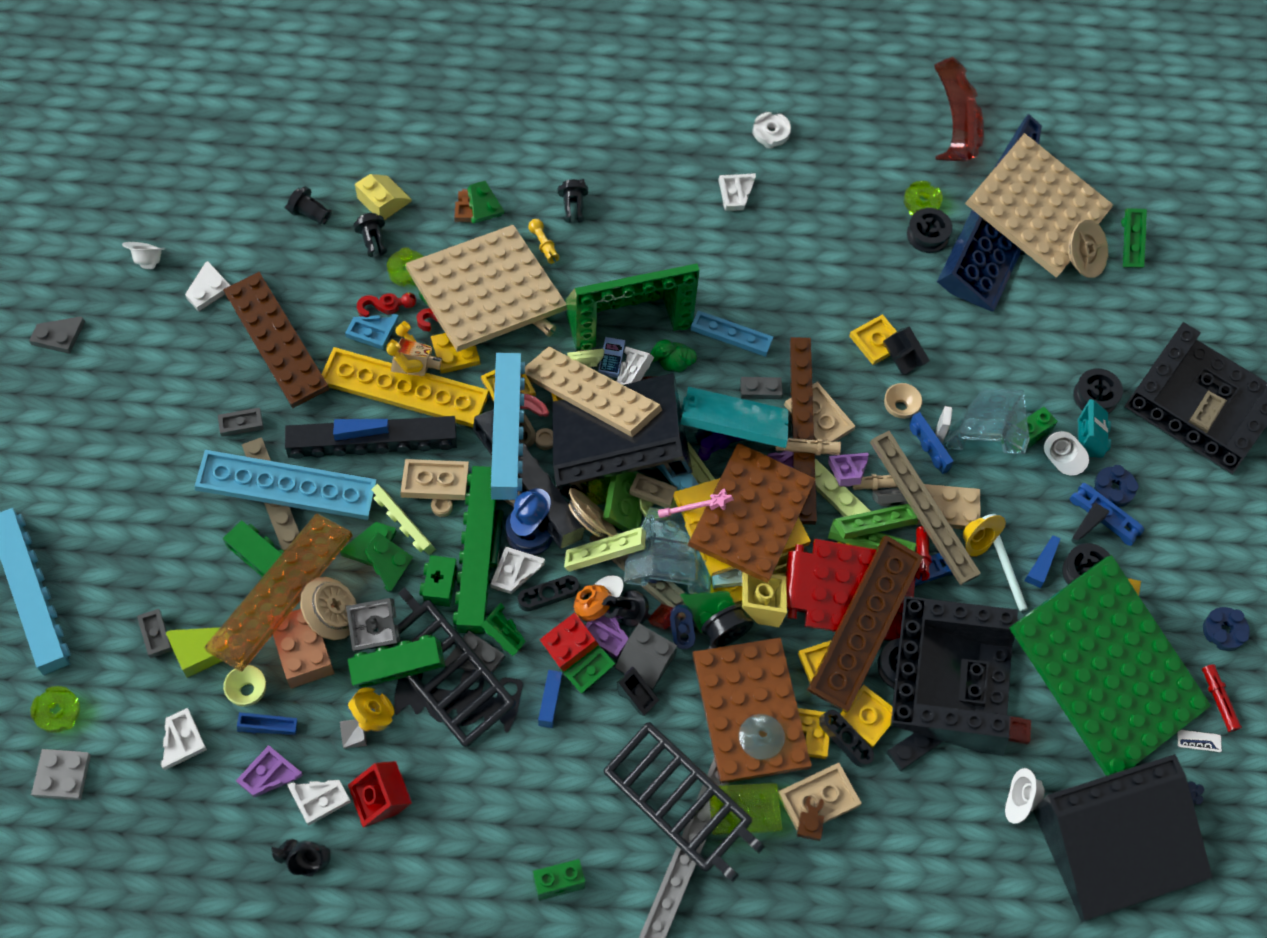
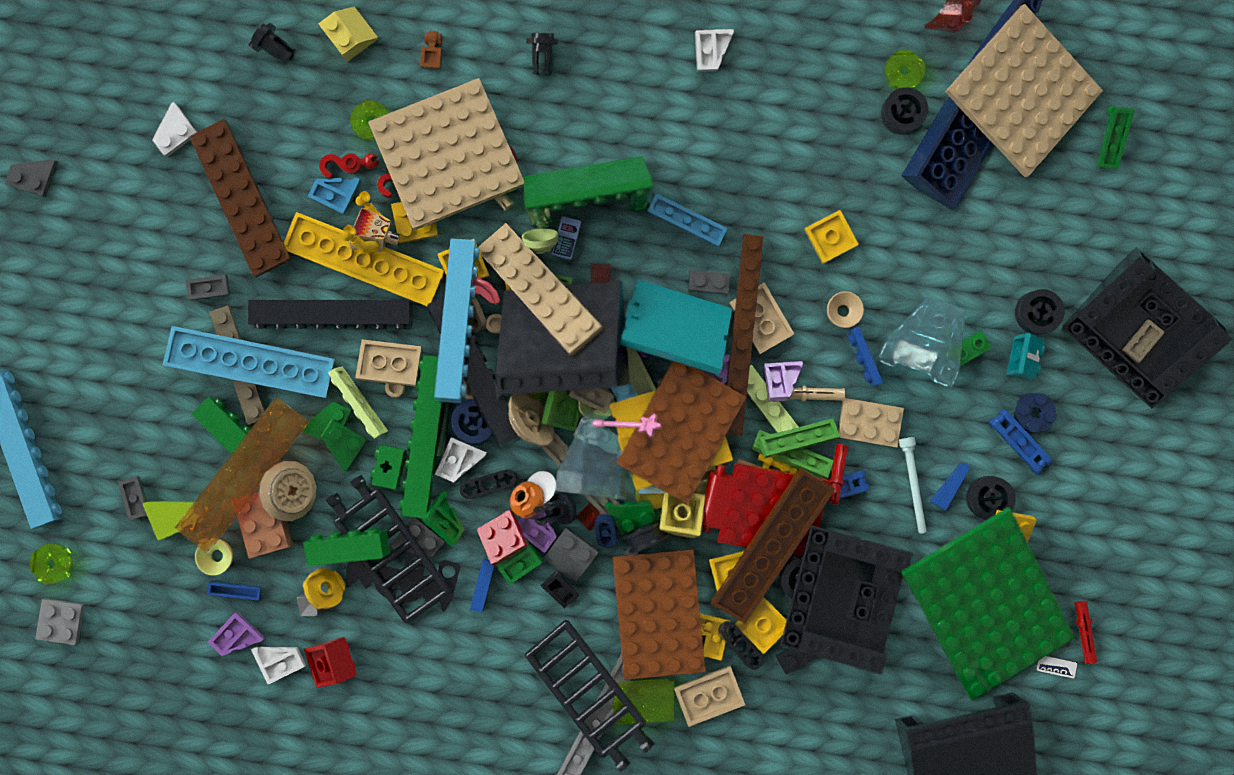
camera: 10 degrees right, 25 degrees up
white piece [122,242,165,269] -> none
white wing [161,708,207,770] -> none
black hair [271,839,331,877] -> none
blue piece [333,419,389,441] -> none
piece [346,598,401,651] -> none
black piece [353,213,387,257] -> none
green wing [467,181,505,224] -> none
blue piece [510,488,551,536] -> none
yellow pin [528,219,560,264] -> none
green brick [532,859,585,901] -> none
yellowish green plate [564,527,646,572] -> none
white wing [617,347,654,385] -> none
green hair [650,339,697,372] -> none
clear light blue dish [739,714,785,760] -> none
tan pin [776,438,841,456] -> none
reddish brown plate [797,796,825,841] -> none
dark tan plate [870,431,981,586] -> none
dark grey plate [872,488,908,506] -> none
black panel [883,326,930,375] -> none
white tile [935,406,953,444] -> none
yellow piece [963,515,1006,556] -> none
white piece [1005,768,1045,824] -> none
clear red plate [1008,717,1031,744] -> none
white piece [1044,431,1089,476] -> none
tan piece [1068,220,1108,278] -> none
black slope [1071,503,1110,544] -> none
dark blue plant [1188,781,1204,805] -> none
dark blue plate [1203,607,1250,651] -> none

